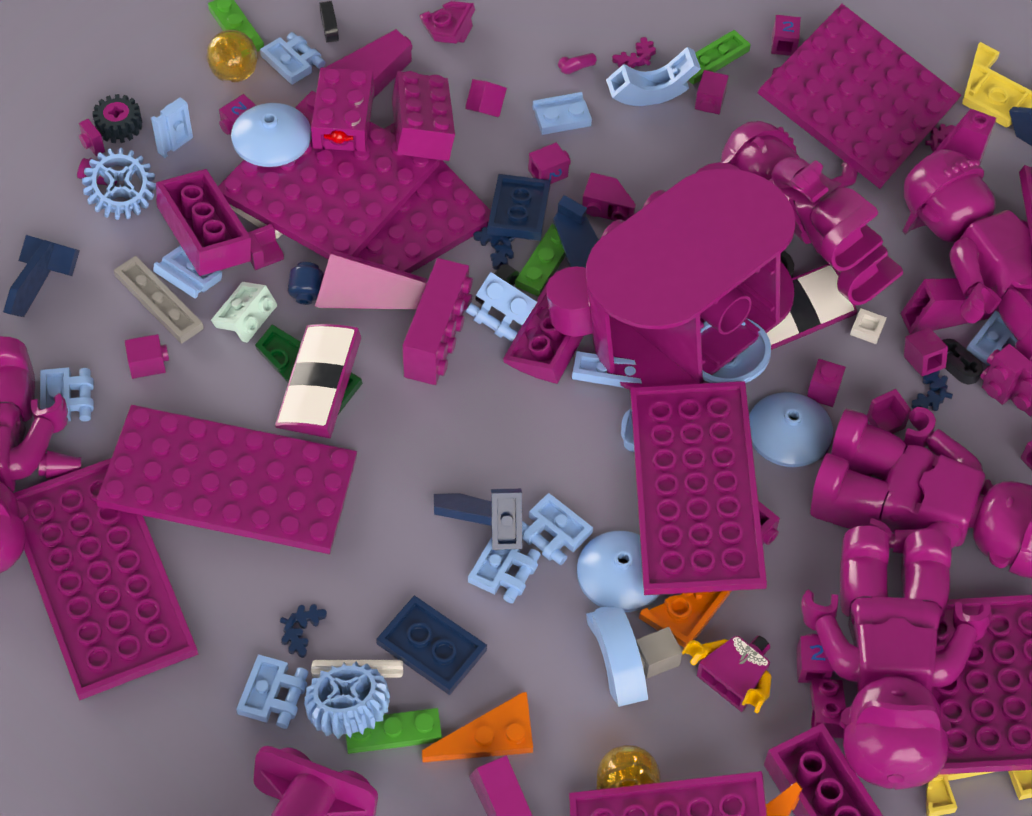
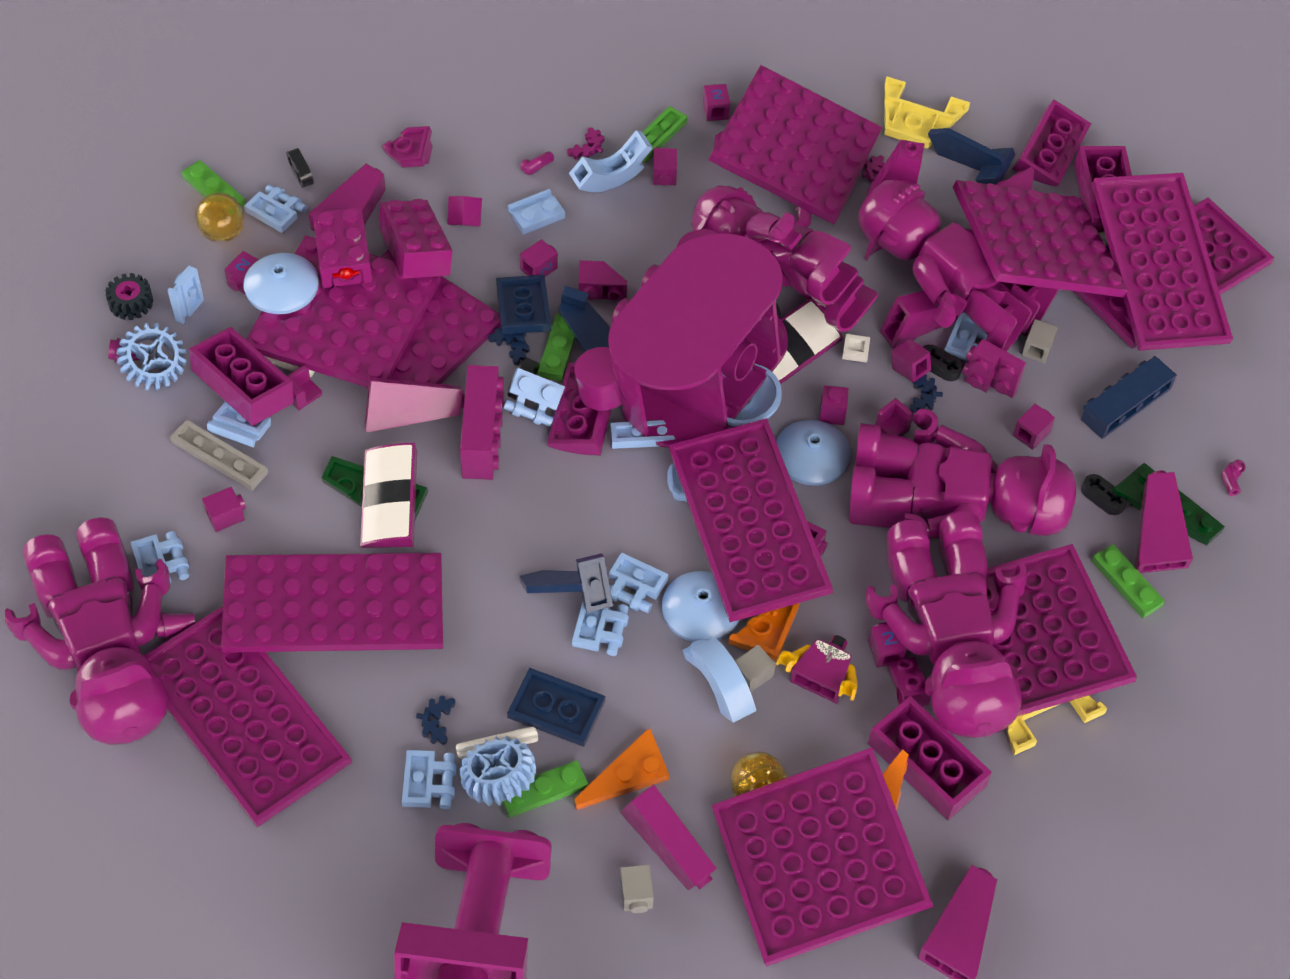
camera: 15 degrees left, 0 degrees up
dark blue piece [3,235,80,317] -> none
magenta plate [79,119,105,156] -> none
light aqua bracket [211,282,277,343] -> none
dark blue head [287,262,324,305] -> none

